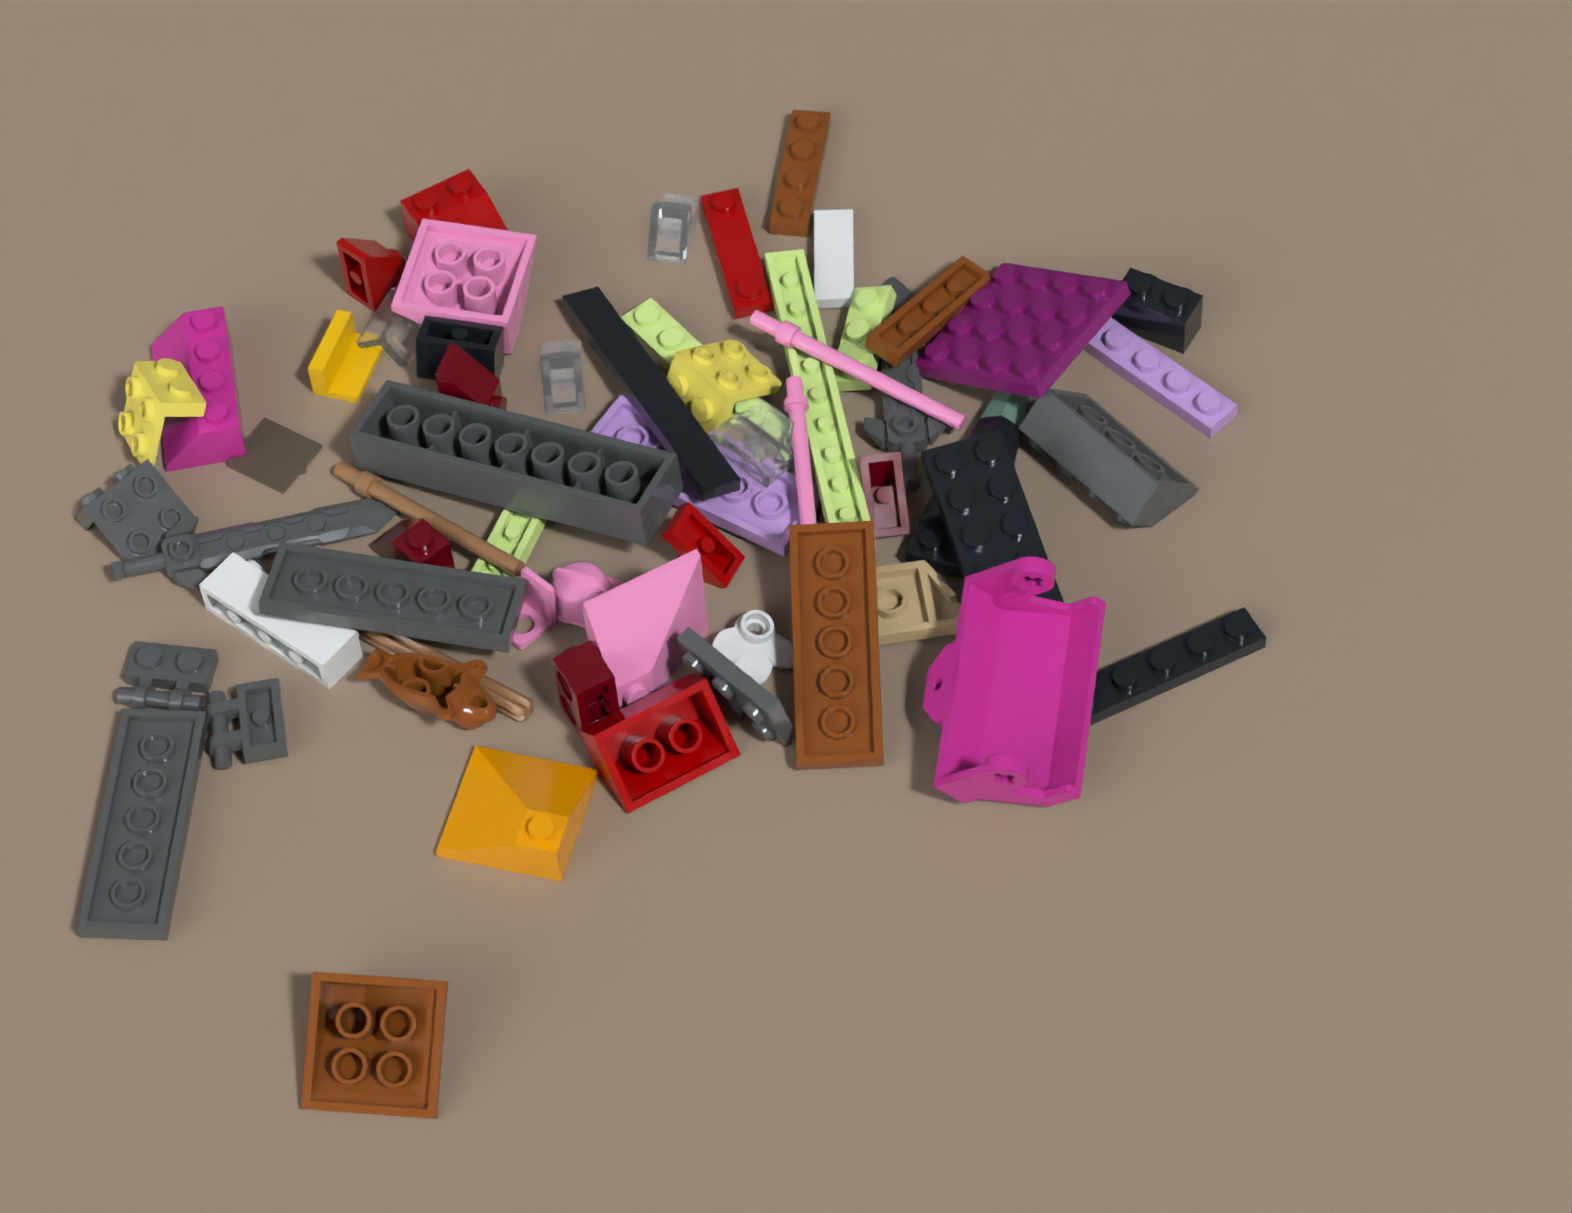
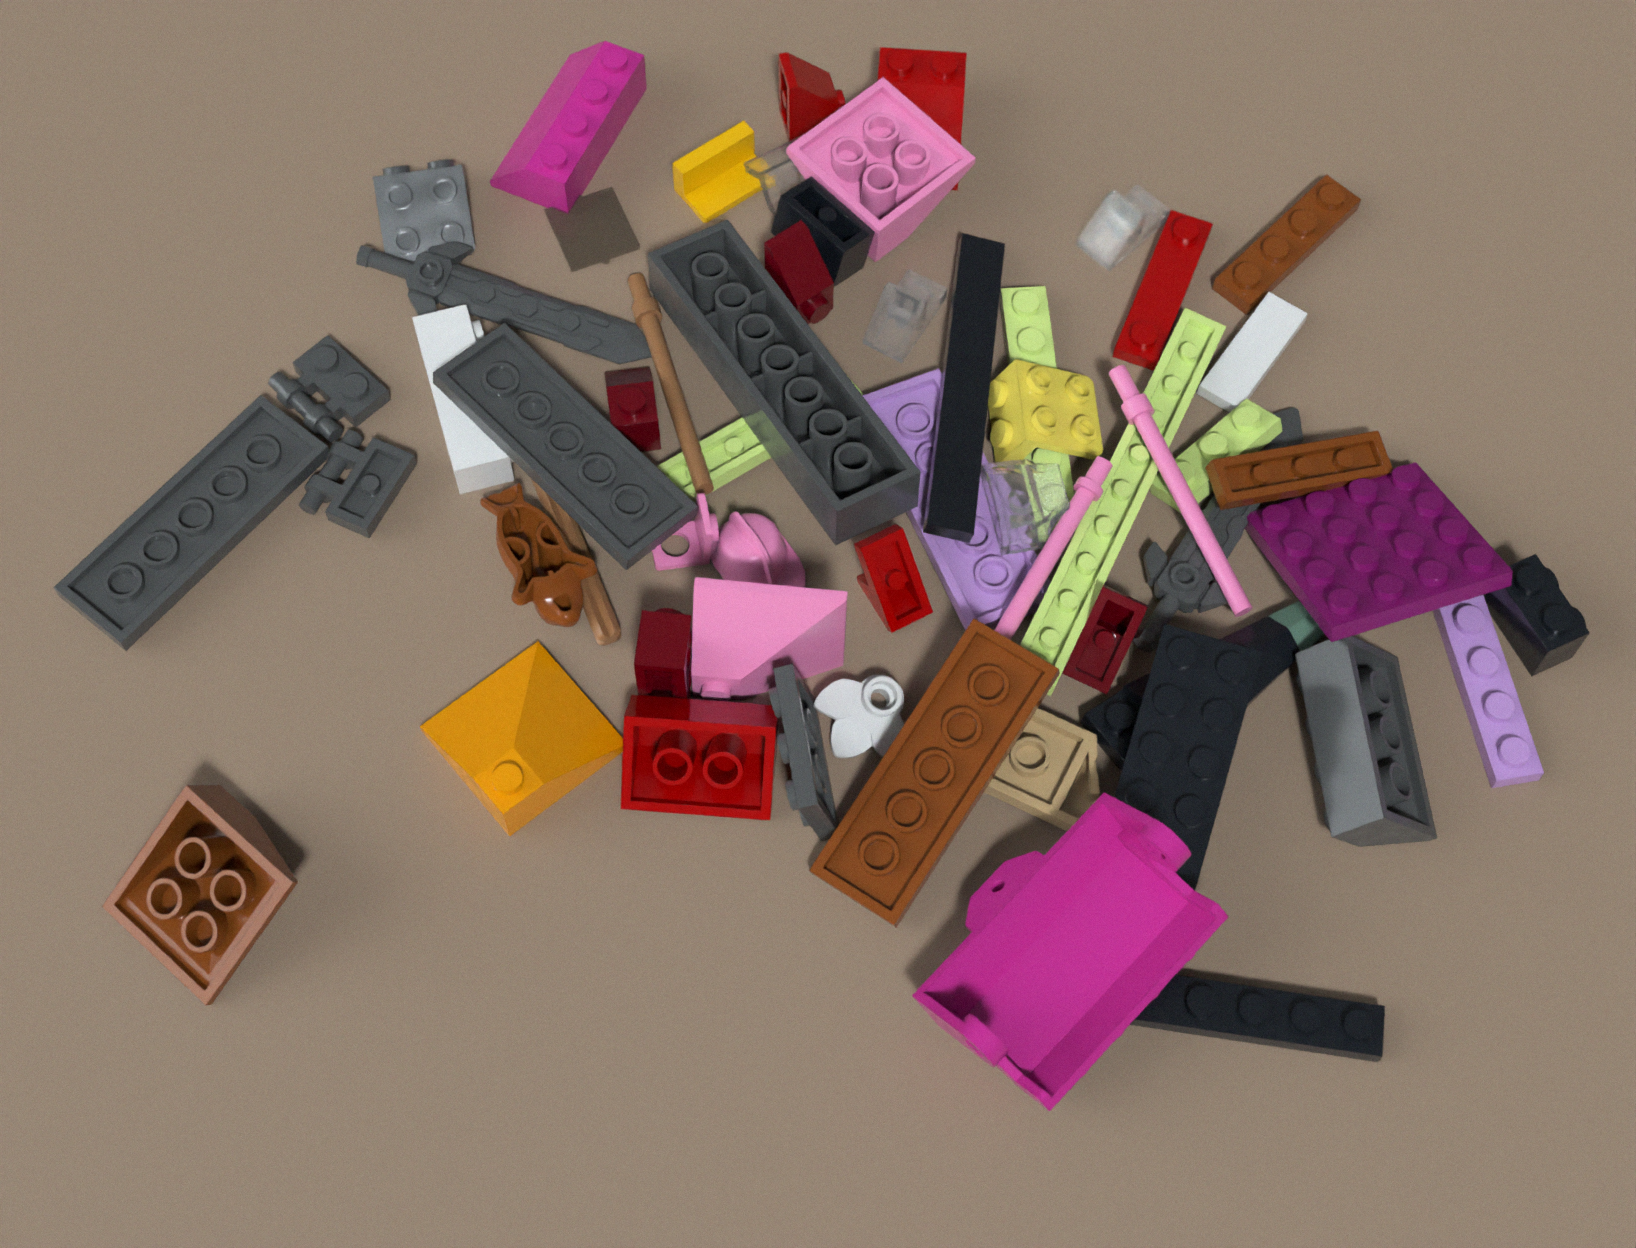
camera: 30 degrees right, 10 degrees up
light yellow bracket [118,358,207,466] -> none

